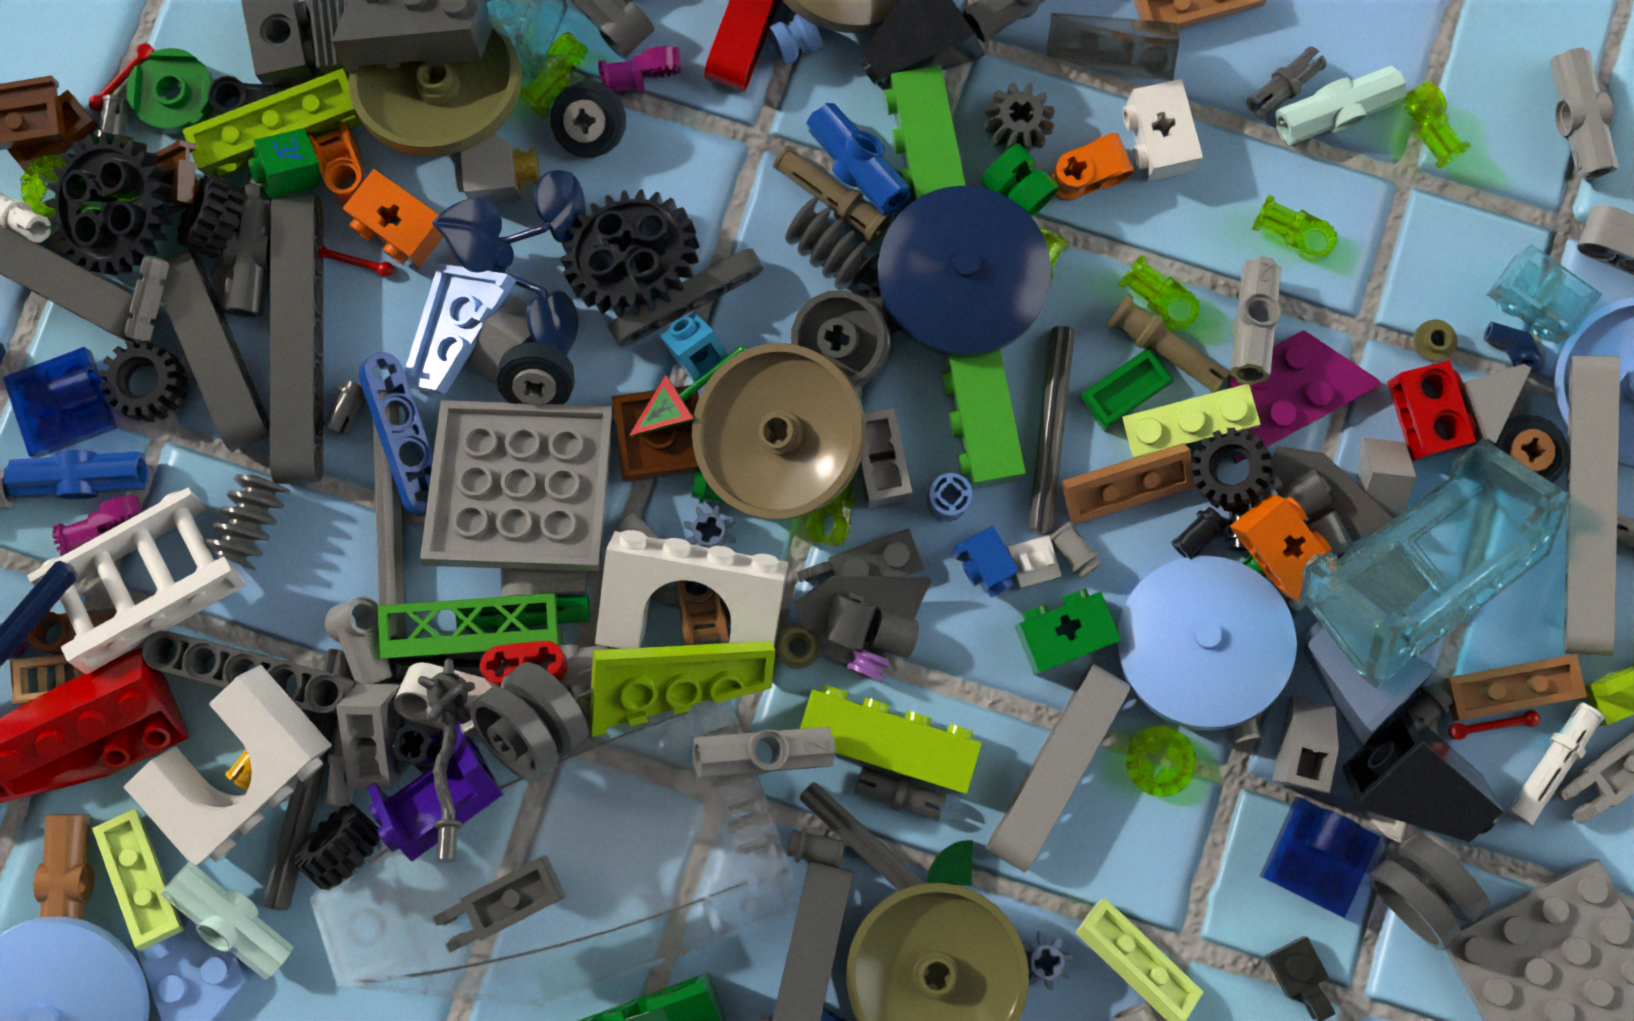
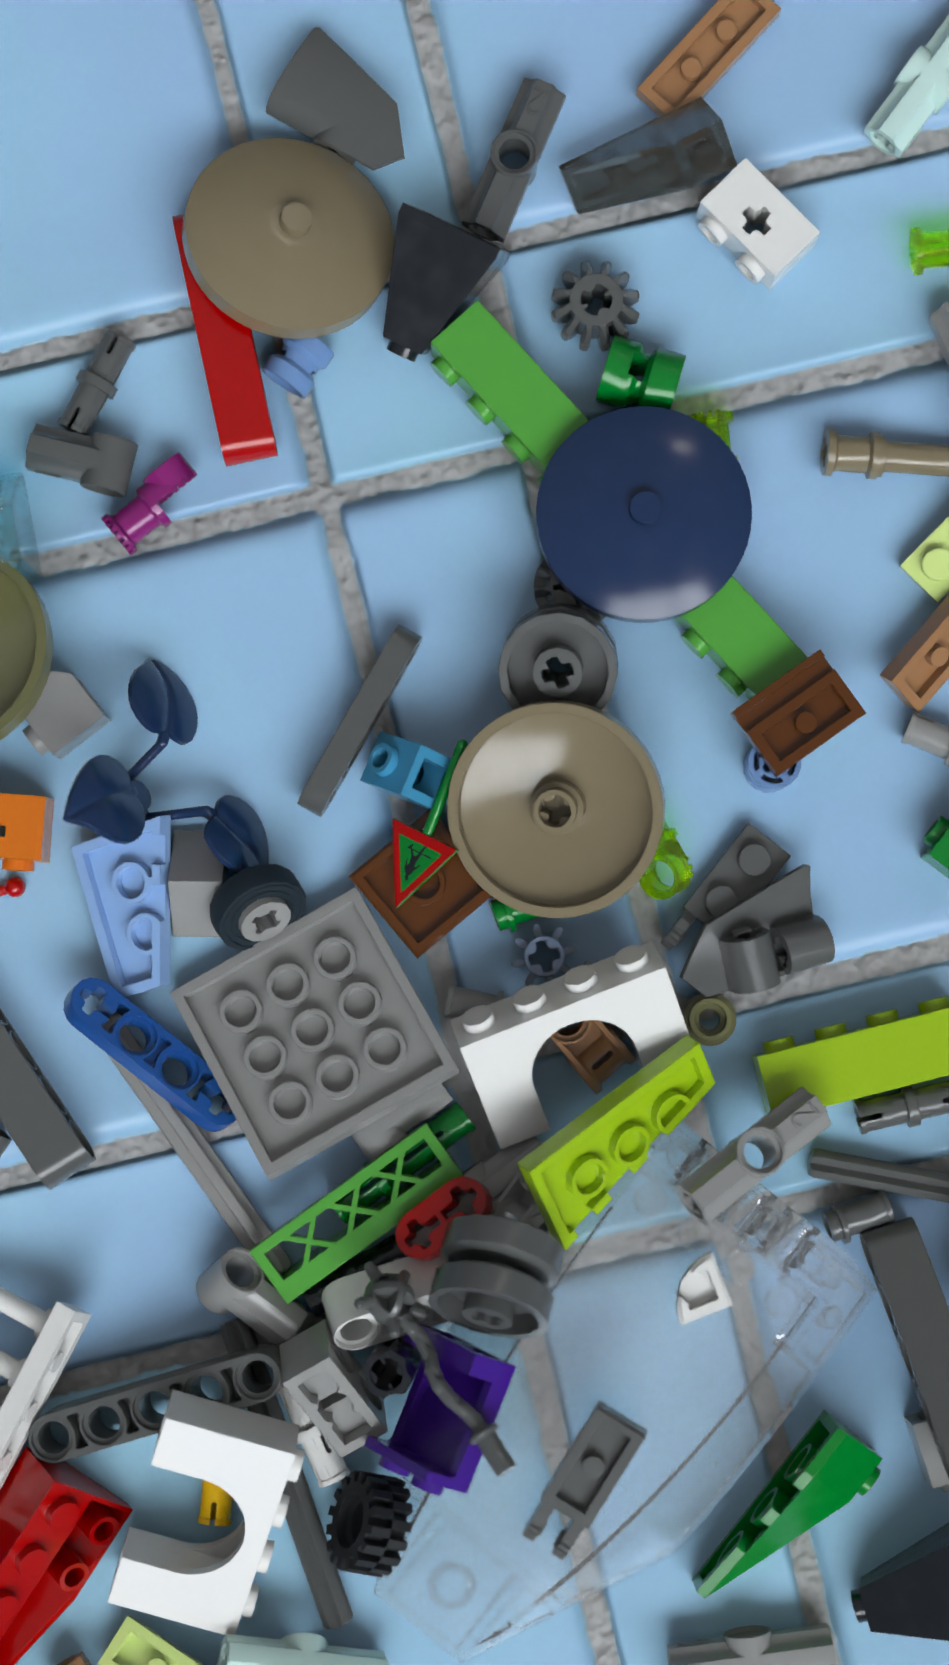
camera: 30 degrees left, 5 degrees up
dark grey piece [205,474,291,570] -> none
dark grey pin [322,379,368,437] -> none
clear yellow bush [513,146,541,186] -> none
clear neon green connector [519,32,588,118] -> none
black wheel [550,81,626,158] -> none
black gear [560,189,700,317] -> none
dark tan pin [773,145,892,245] -> none
dark grey piece [785,197,879,290] -> none
blue piece [806,103,911,216] -> none
medium lavender bush [846,648,890,683] -> none
light grey brick [859,408,913,509] -> none
blue brick [952,526,1019,598] -> none
white tile [1006,535,1062,590] -> none
dark grey axle [1028,326,1075,535] -> none
orange piece [1051,133,1135,201] -> none
green tile [1079,347,1174,431] -> none
clear neon green connector [1118,255,1200,332] -> none
dark grey pin [1246,46,1327,120] -> none
none -> white tile [676,1251,733,1325]
none -> reddish brown plate [730,649,866,777]

